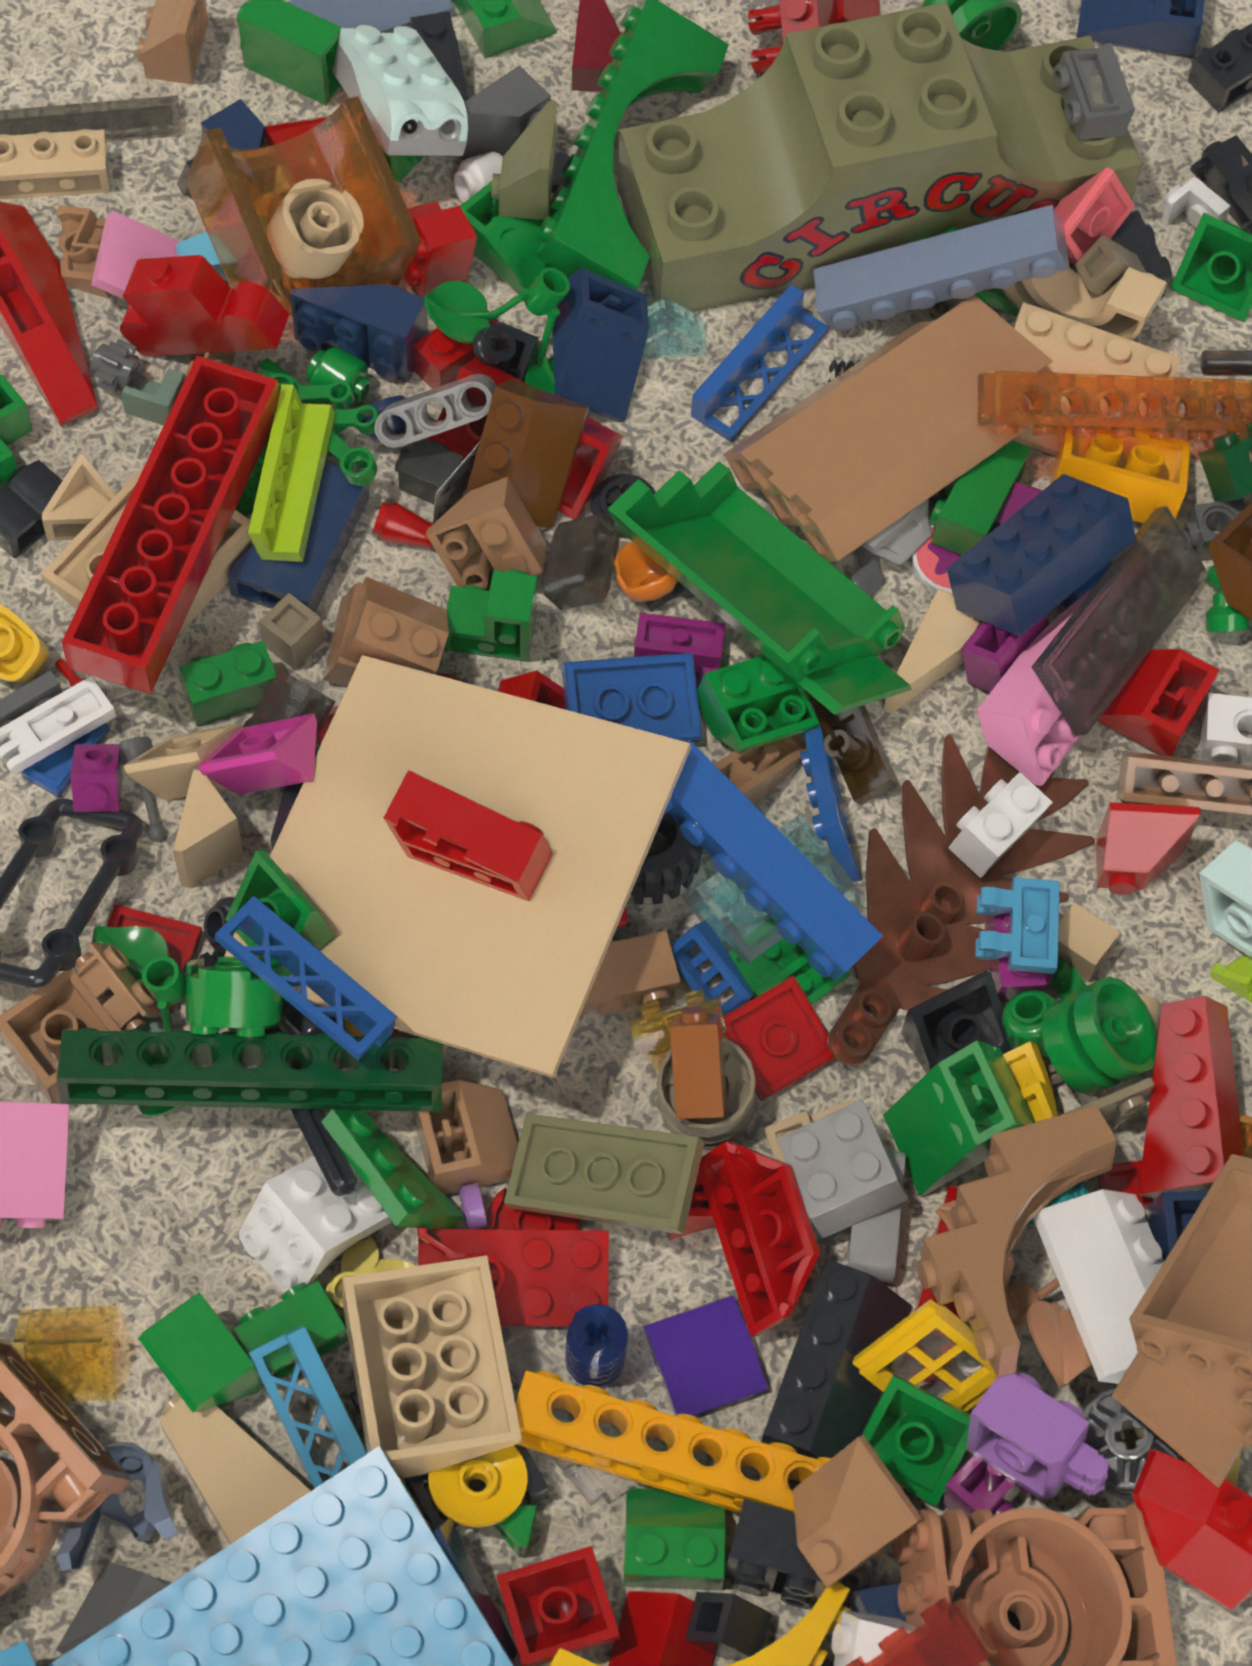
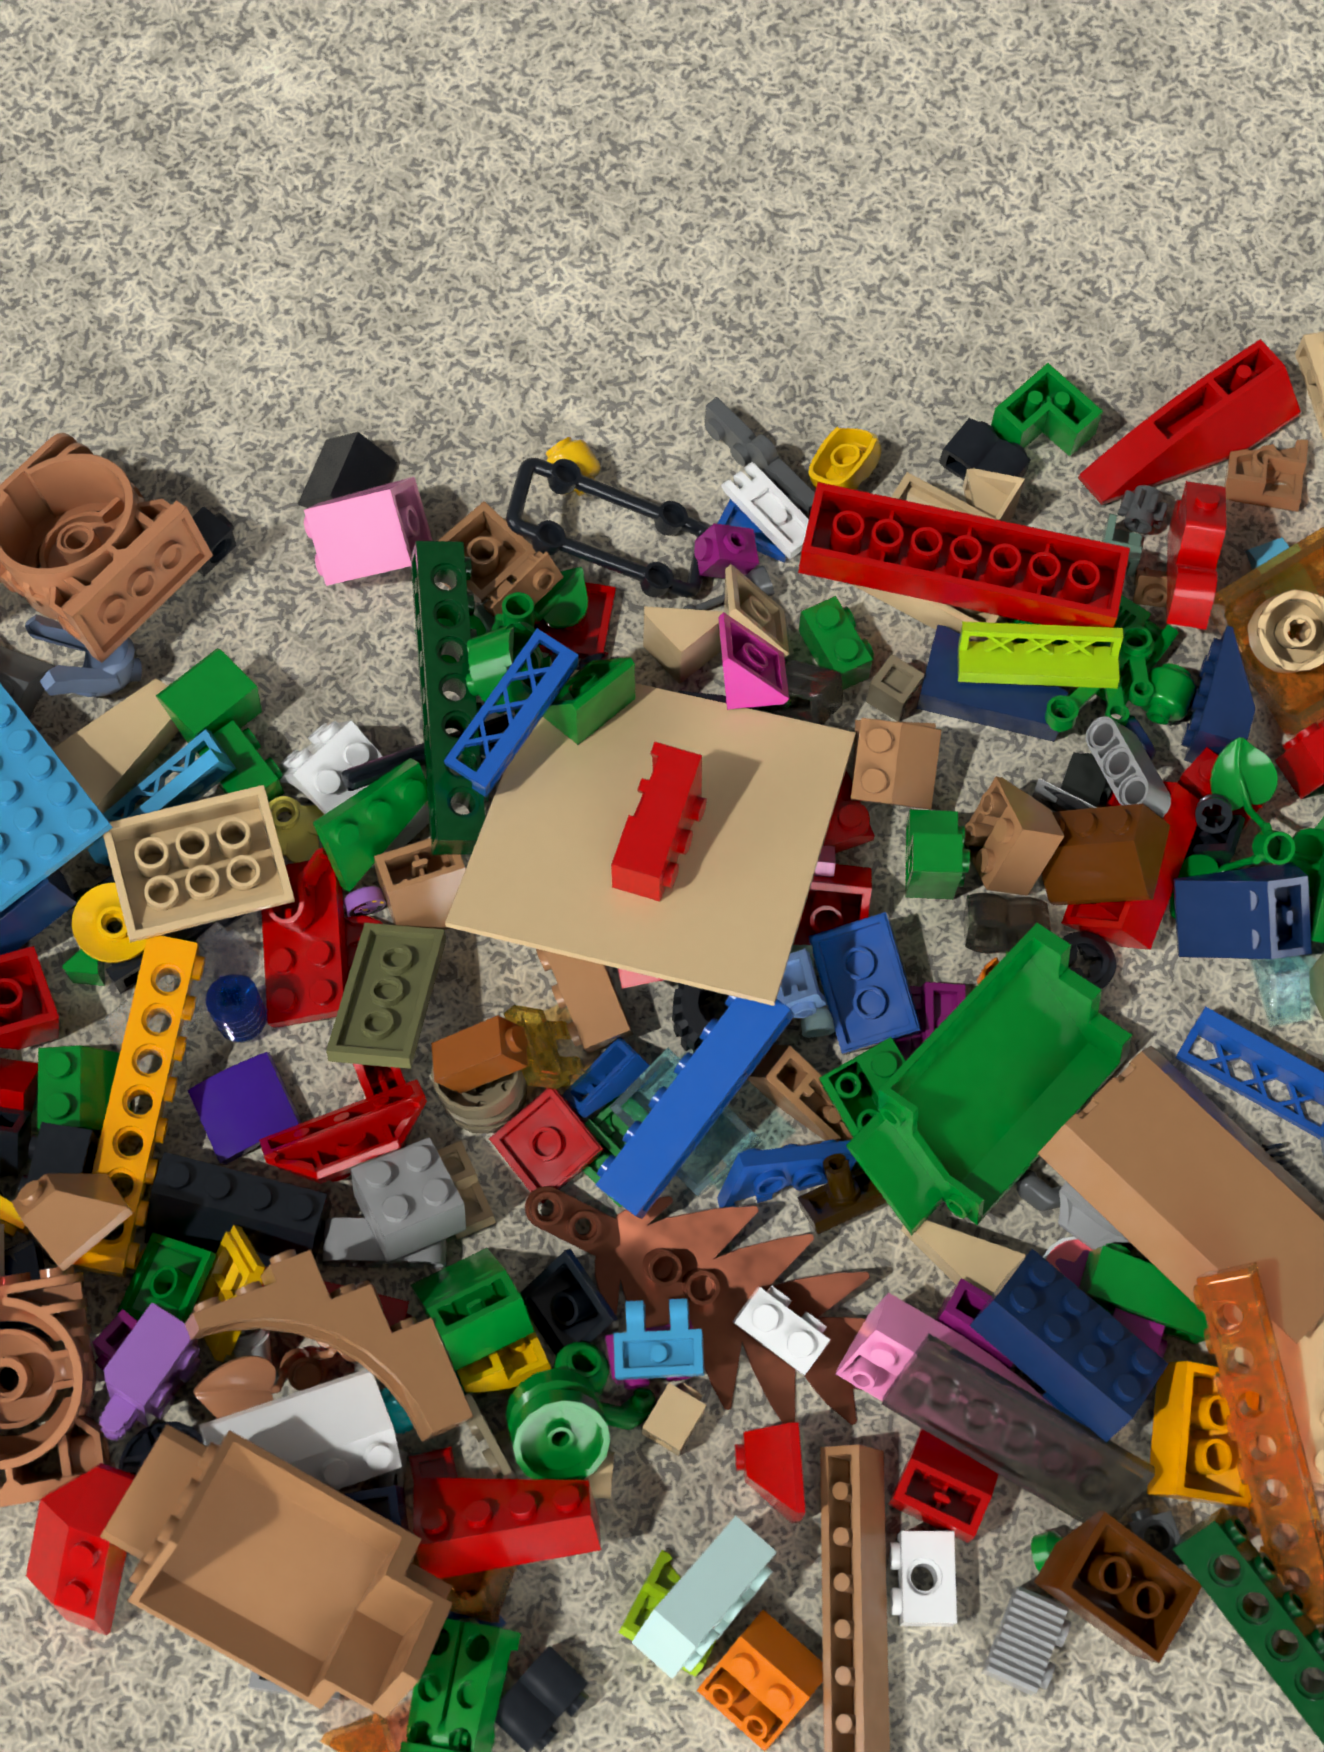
camera: 85 degrees right, 5 degrees up
clear yellow slope [13,1305,117,1403] -> none
bright pink tile [91,210,181,300] -> none
red cone [372,501,433,550] -> none

